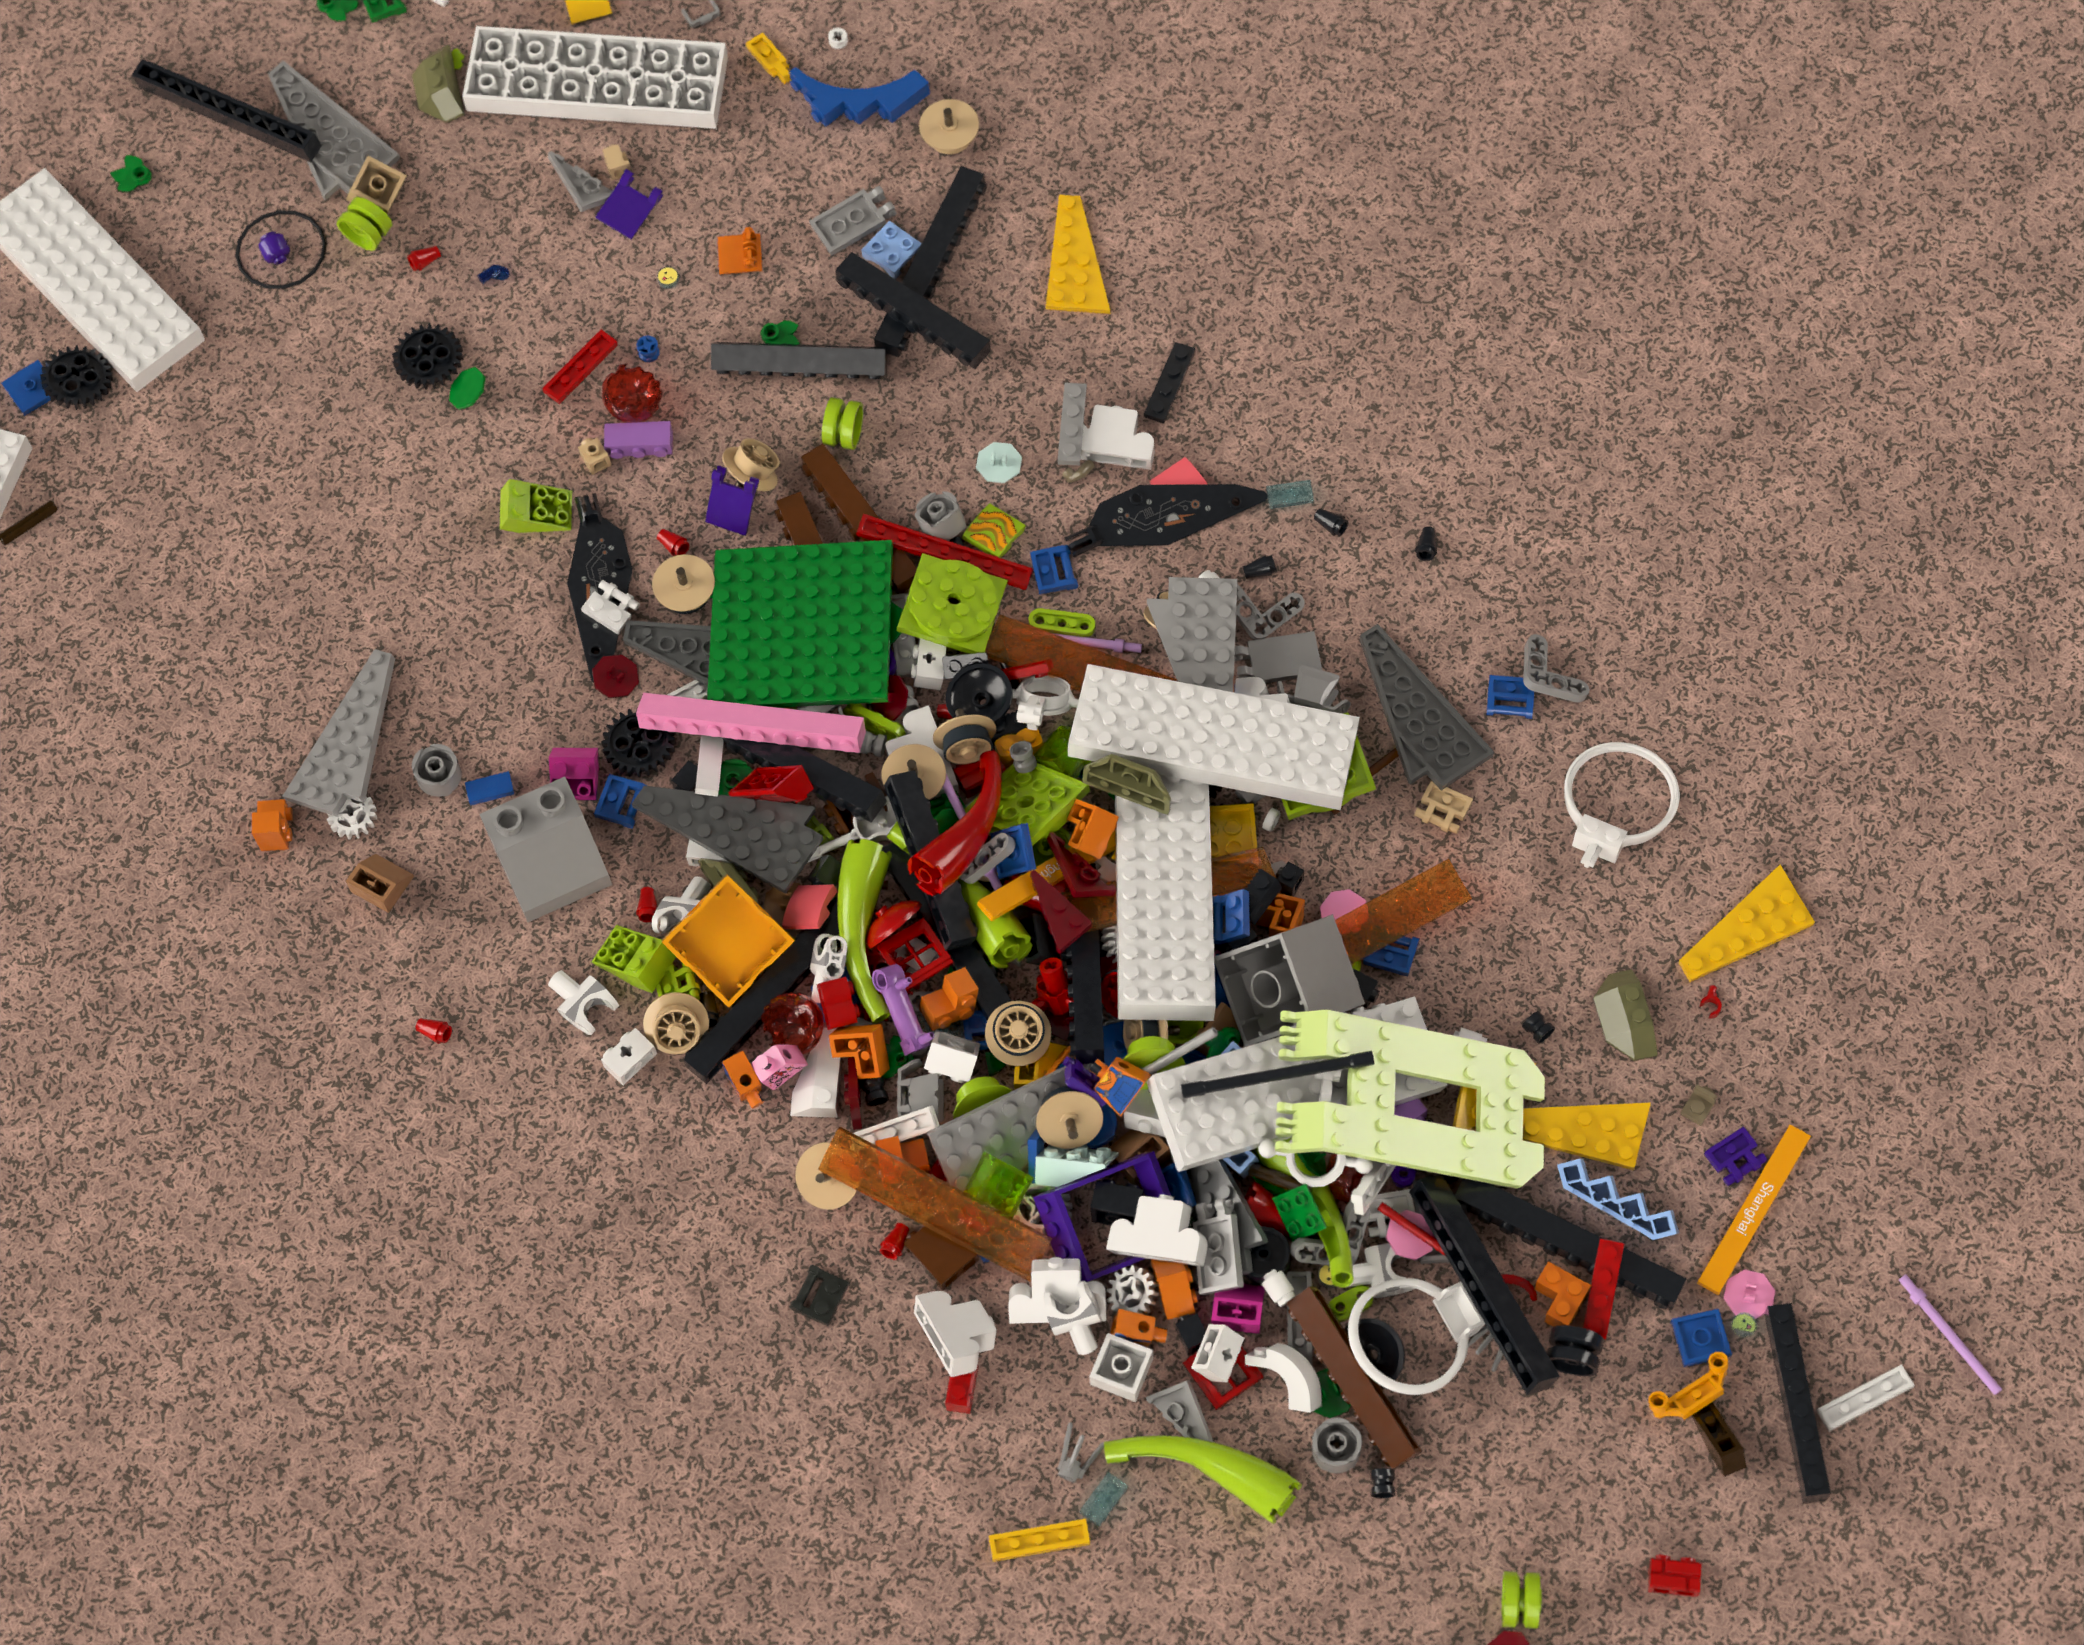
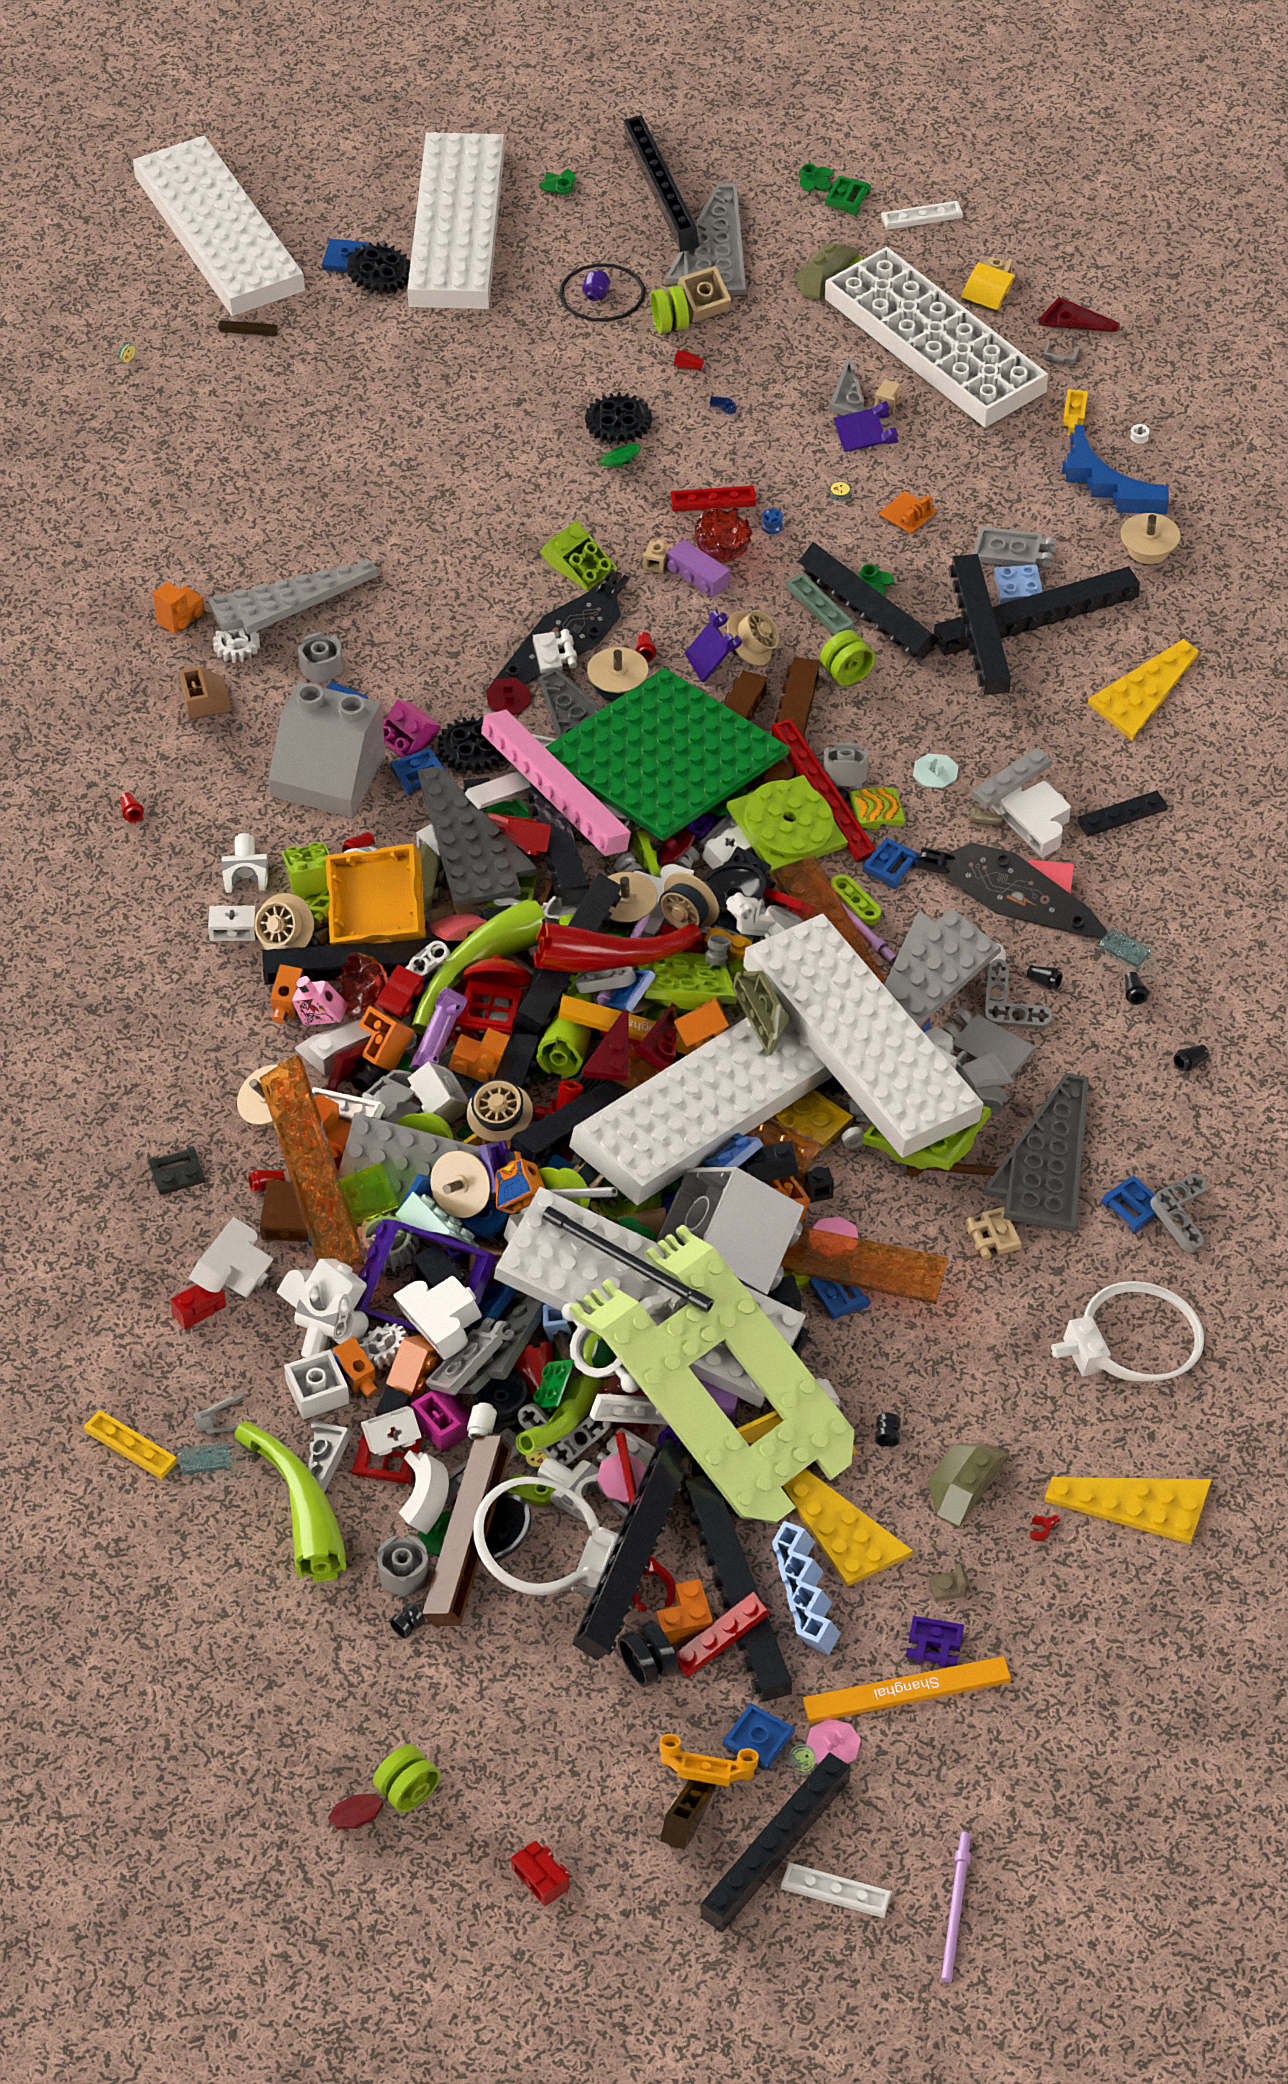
camera: 40 degrees right, 15 degrees down
none -> sand green plate [786,573,854,635]

